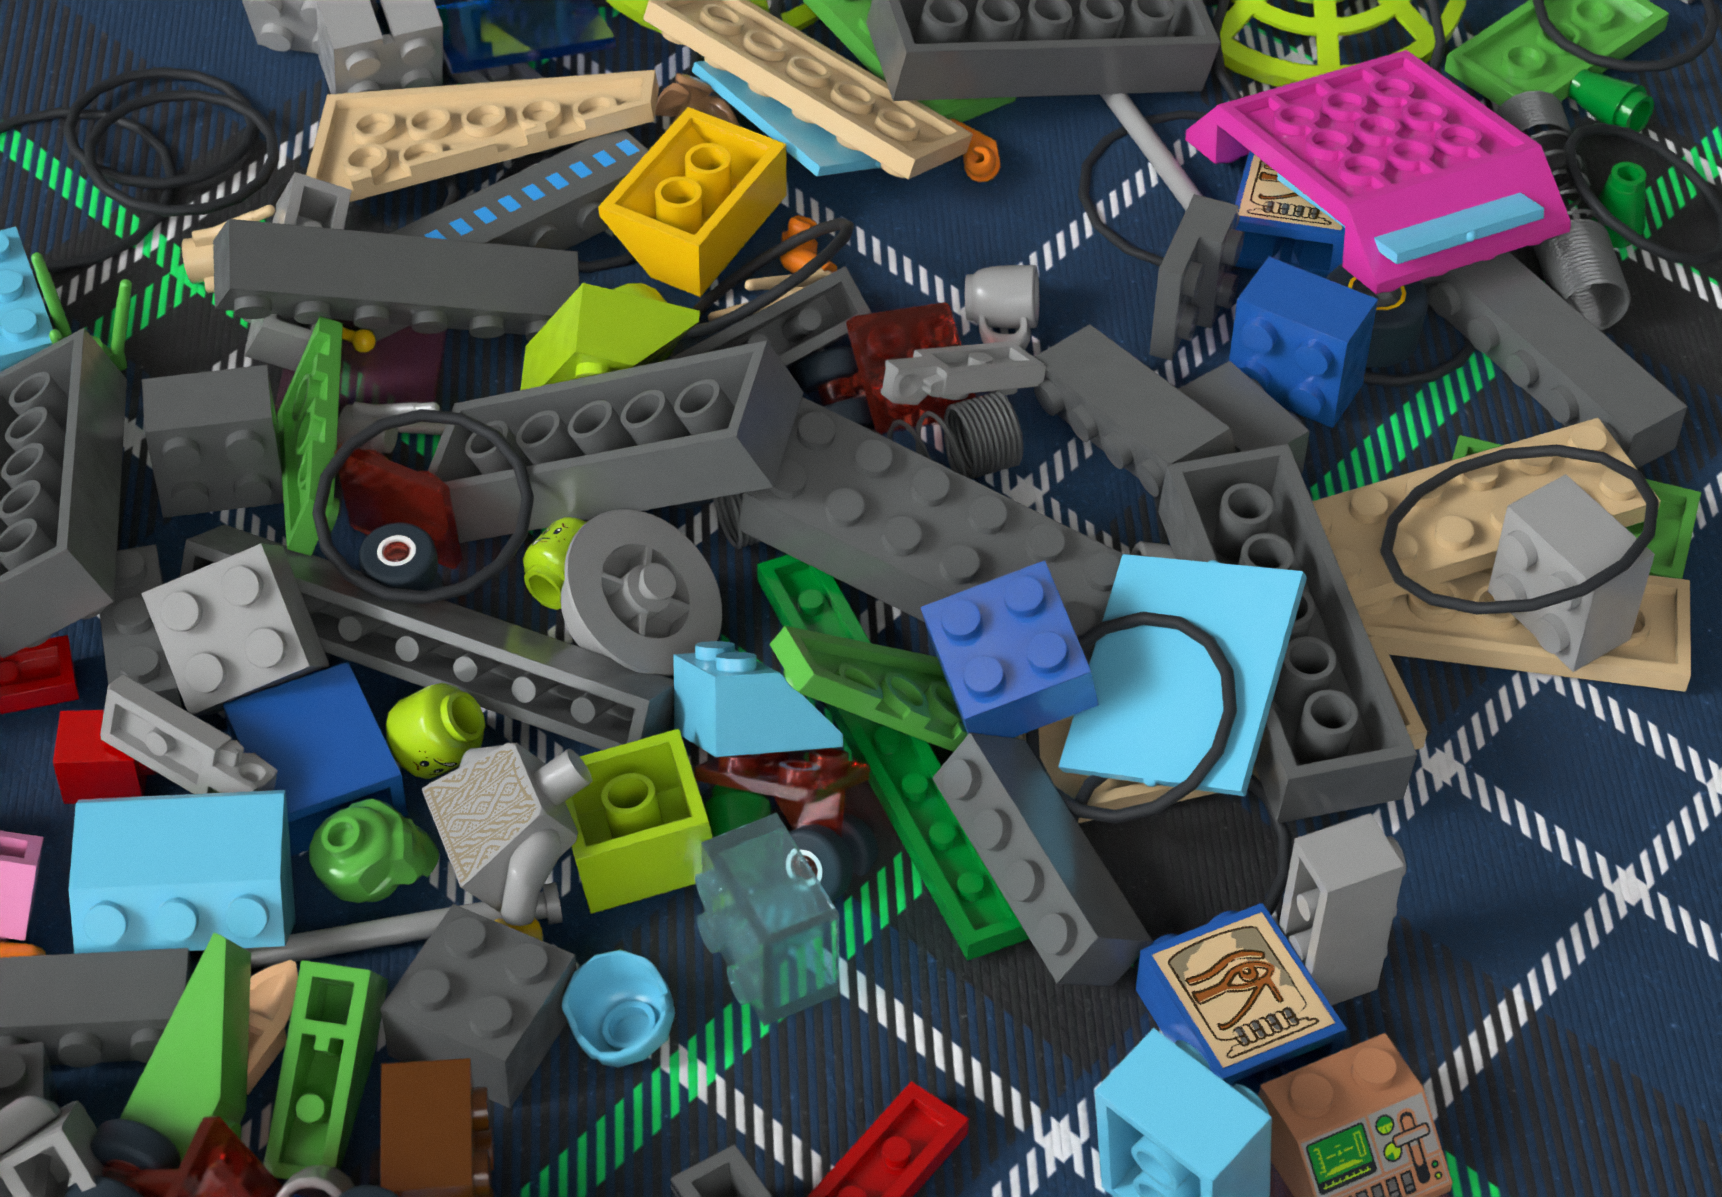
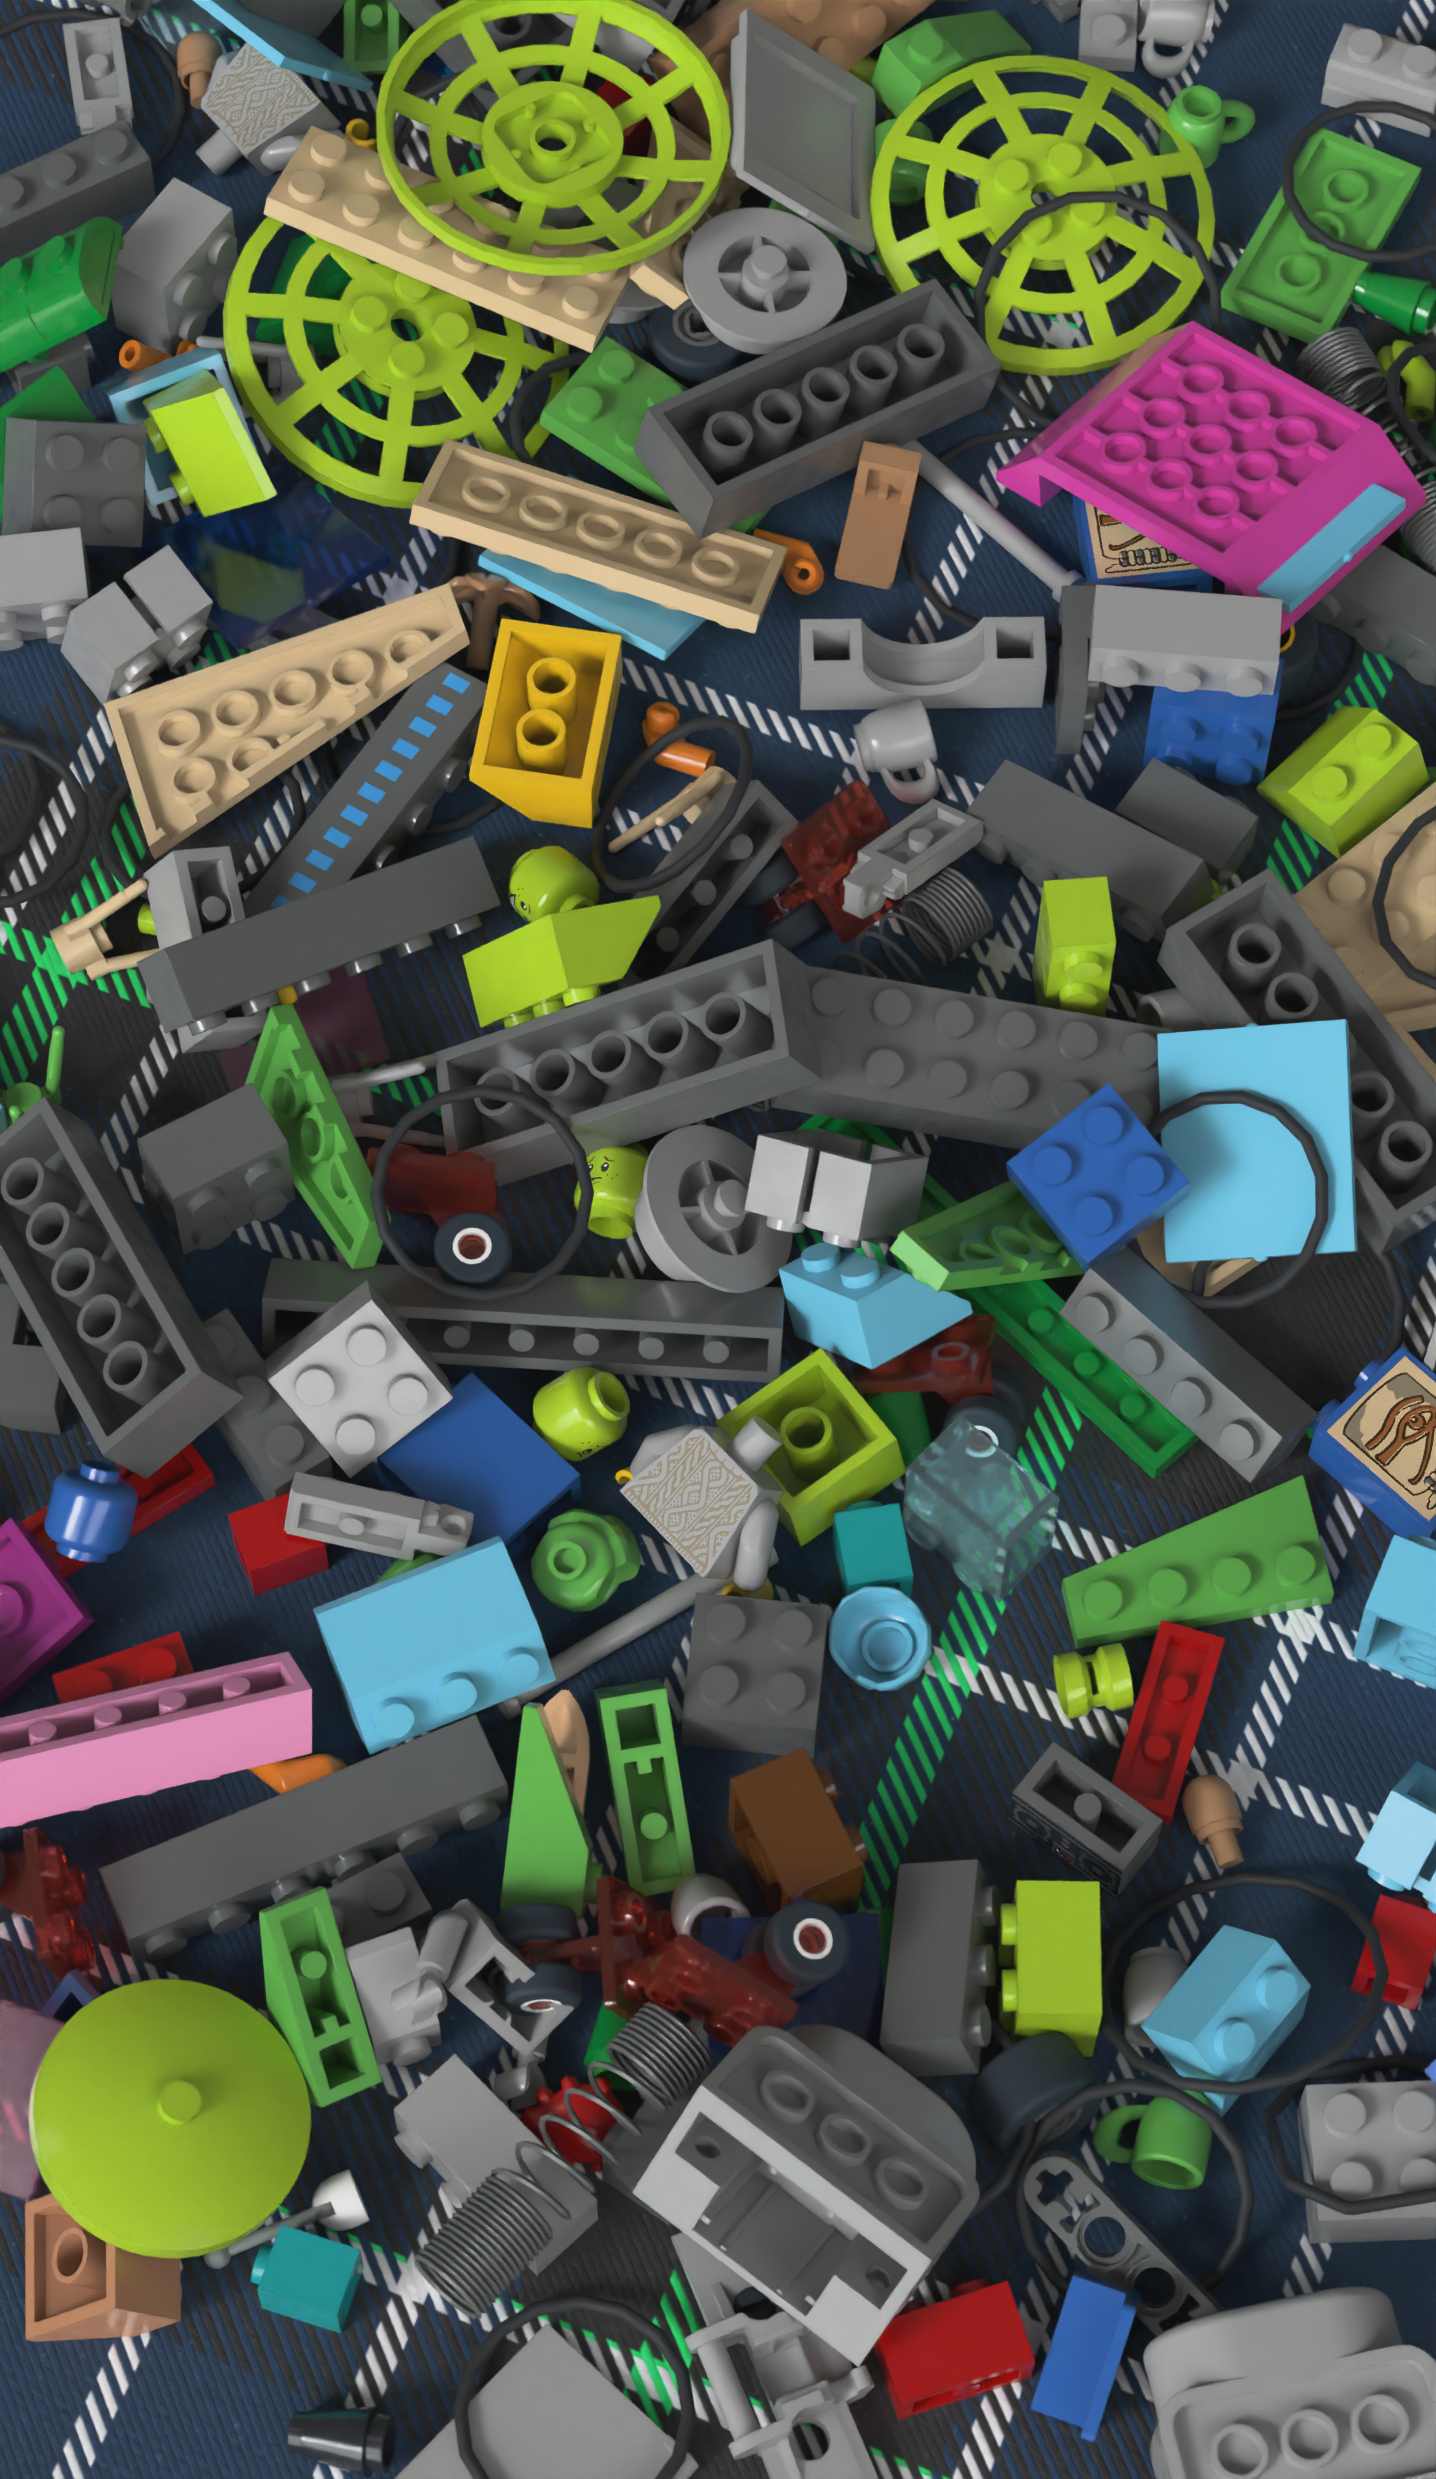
camera: 20 degrees left, 15 degrees up
none -> light grey piece [744,1128,929,1248]
none -> light grey arch [799,617,1047,710]
none -> teal brick [832,1501,913,1599]
none -> medium nougat bracket [834,440,922,590]
none -> lime brick [1032,876,1116,1017]
none -> lime wheel [1053,1643,1134,1719]
none -> bright green wing [1061,1475,1334,1649]
none -> light grey brick [1087,584,1282,697]
none -> lime slope [1256,705,1429,859]
none -> lime arm [1377,340,1436,422]

